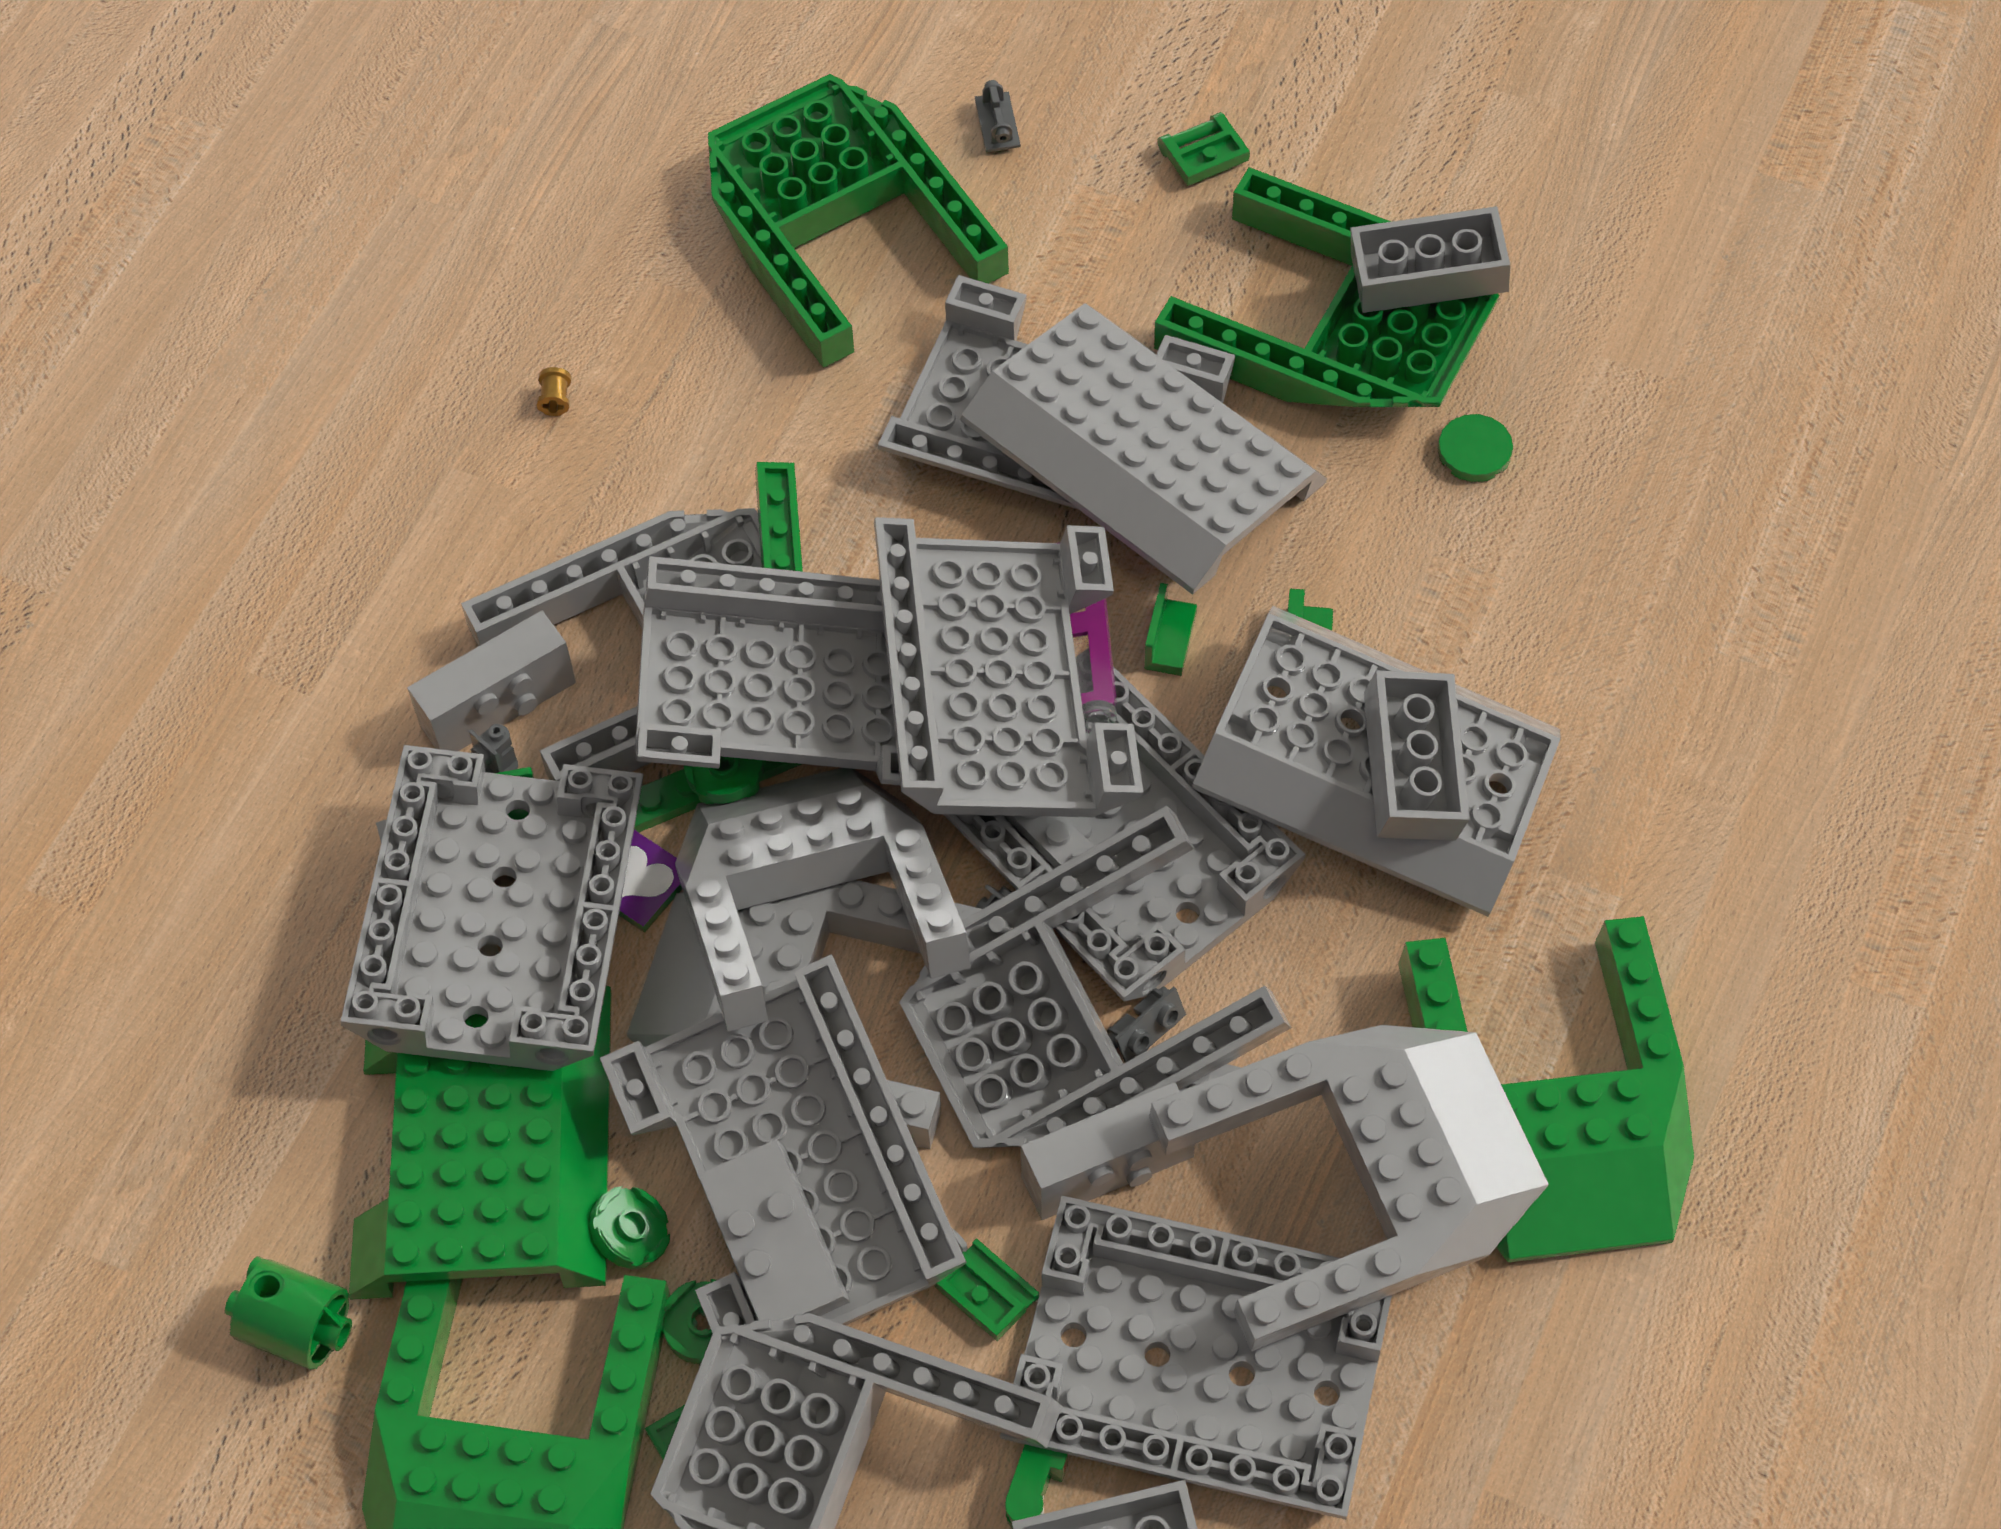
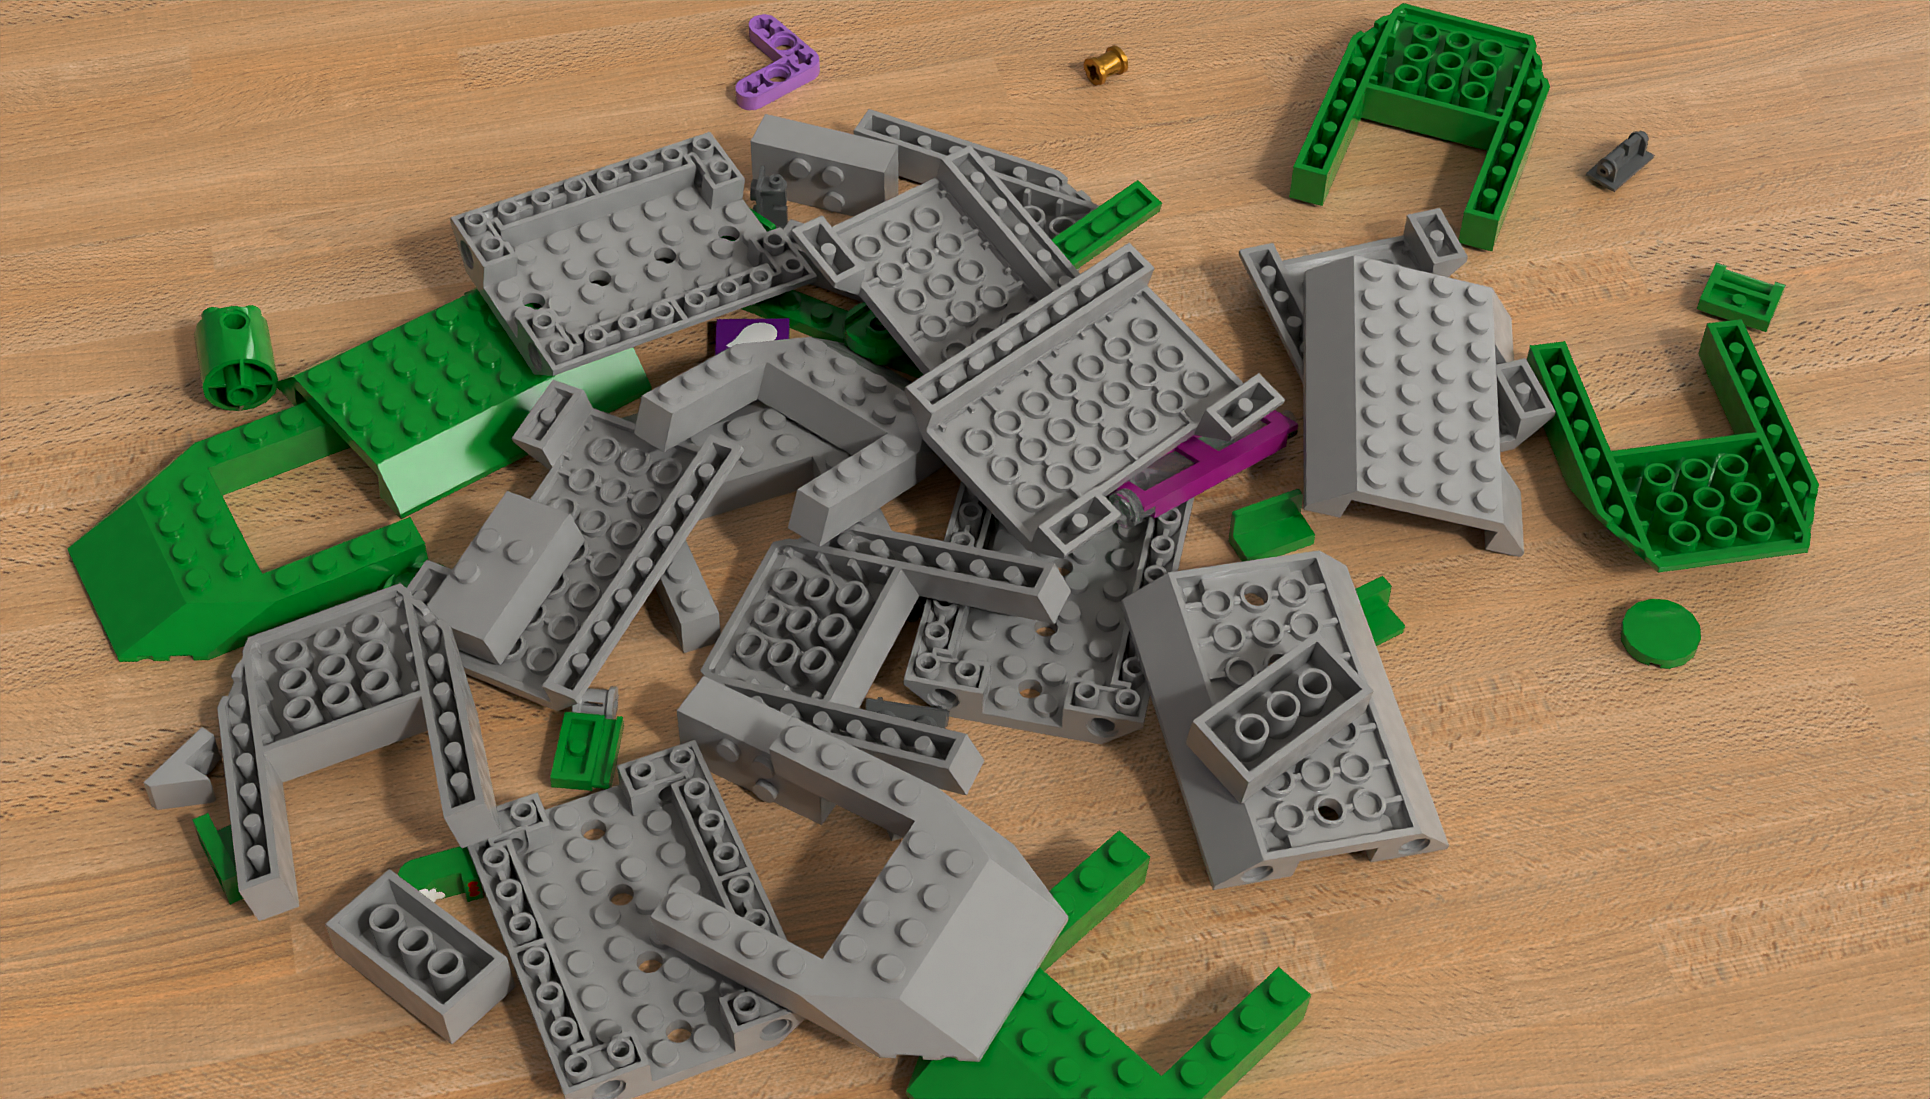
camera: 50 degrees right, 10 degrees down
green tile [589,1186,670,1269] -> none
light grey brick [1351,206,1510,313] -> none
none -> medium lavender beam [736,14,820,110]

